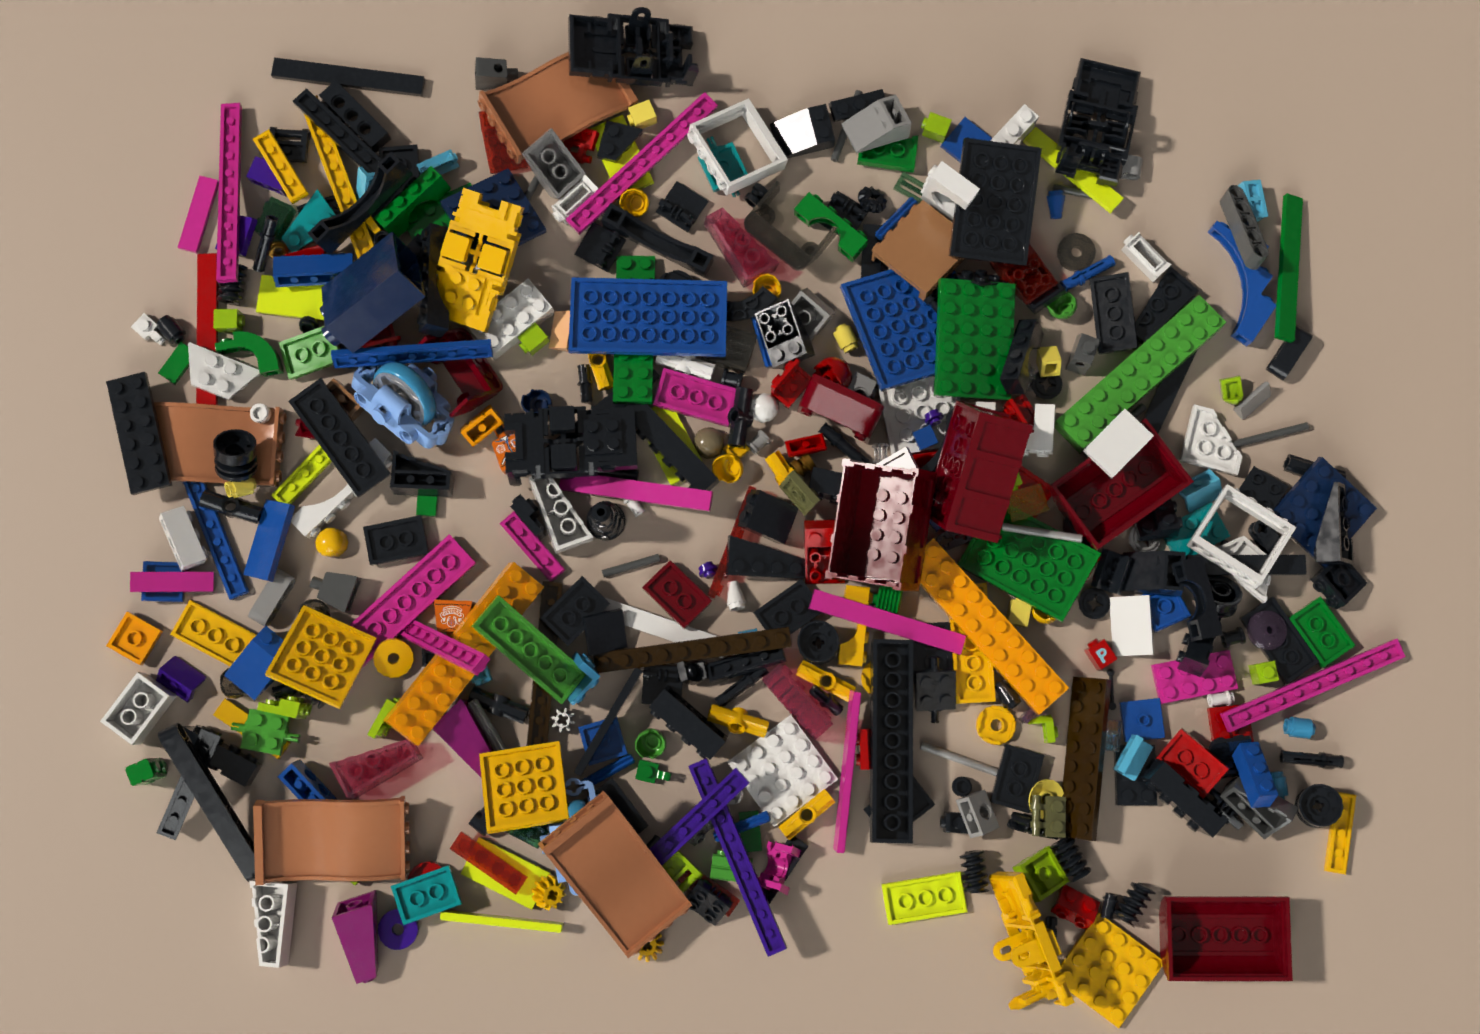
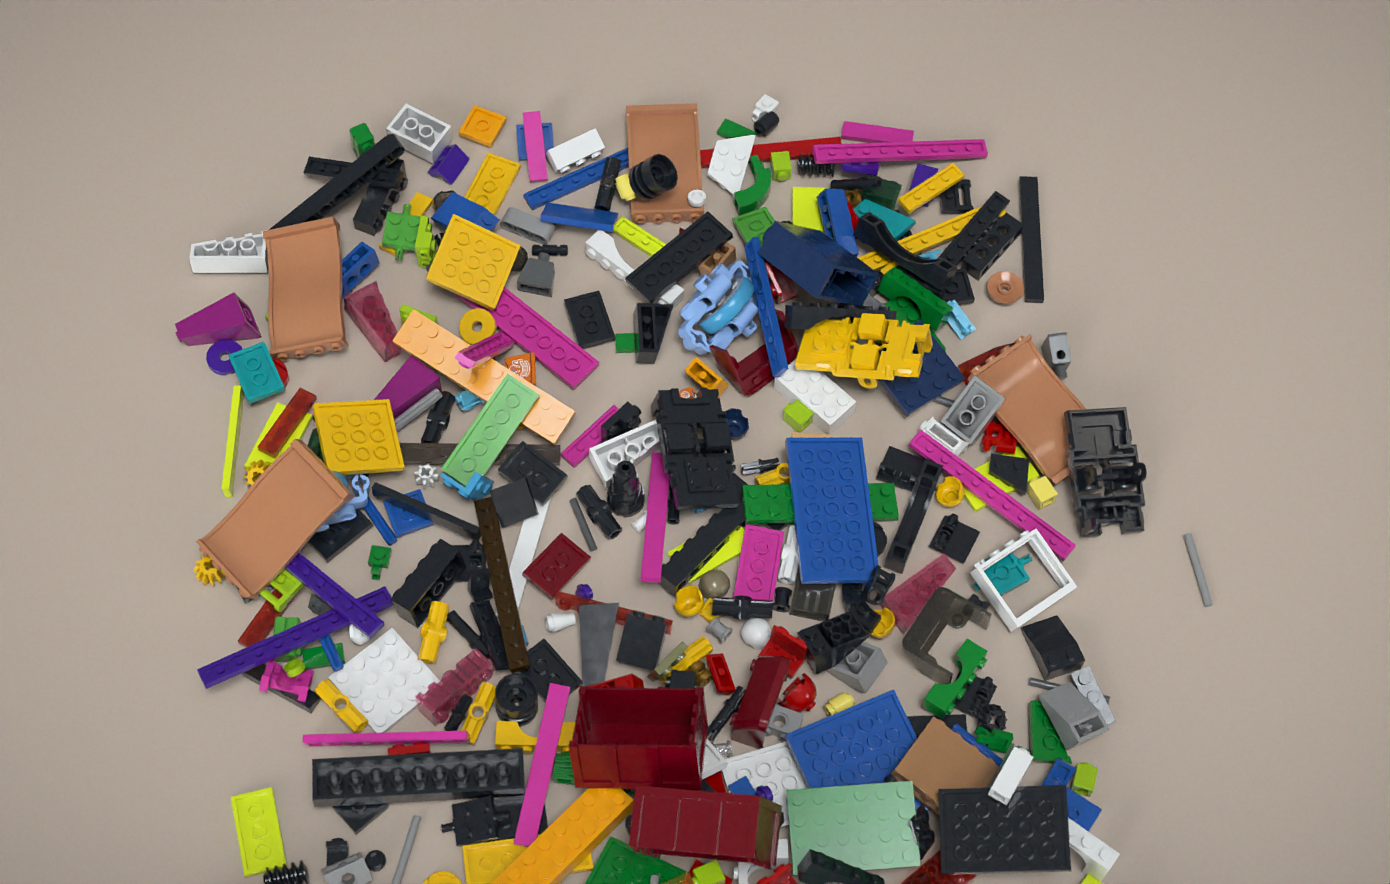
camera: 85 degrees right, 20 degrees down
black plate [106,372,172,495] -> none
yellow hair [315,528,348,557] -> none
bright green hair [635,728,666,759] -> none
black hinge [686,878,733,926] -> none
none -> lime tile [284,659,306,677]
none -> black axle [532,245,568,256]
none -> black piece [576,485,622,540]
none -> black piece [862,565,896,605]
none -> green plate [974,727,1014,753]
none -> nougat dish [987,271,1024,304]
none -> blue brick [1042,757,1076,786]

